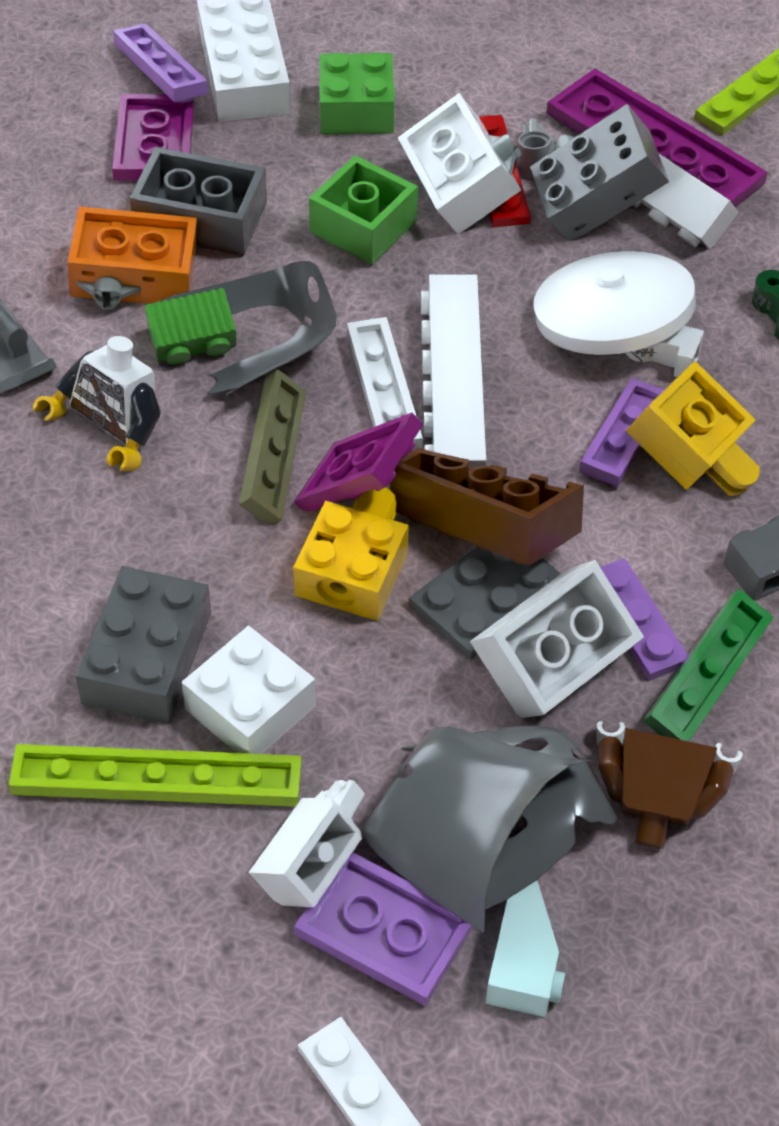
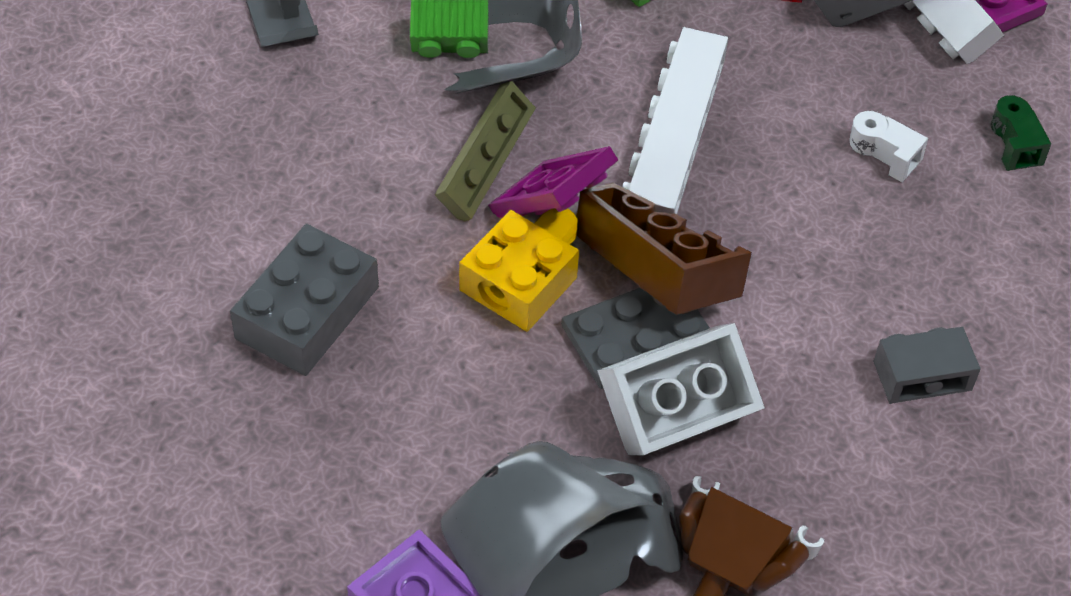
camera: 15 degrees right, 0 degrees up
lime plate [9,744,302,807] -> none
torso [33,336,161,472] -> none
white brick [181,625,316,754] -> none
white hinge [248,780,365,908] -> none
white plate [347,317,423,450] -> none
white dish [534,251,696,355] -> none
medium lavender plate [579,377,664,488] -> none
medium lavender plate [600,558,688,681] -> none
yellow brick [625,361,760,496] -> none
green plate [643,589,774,741] -> none

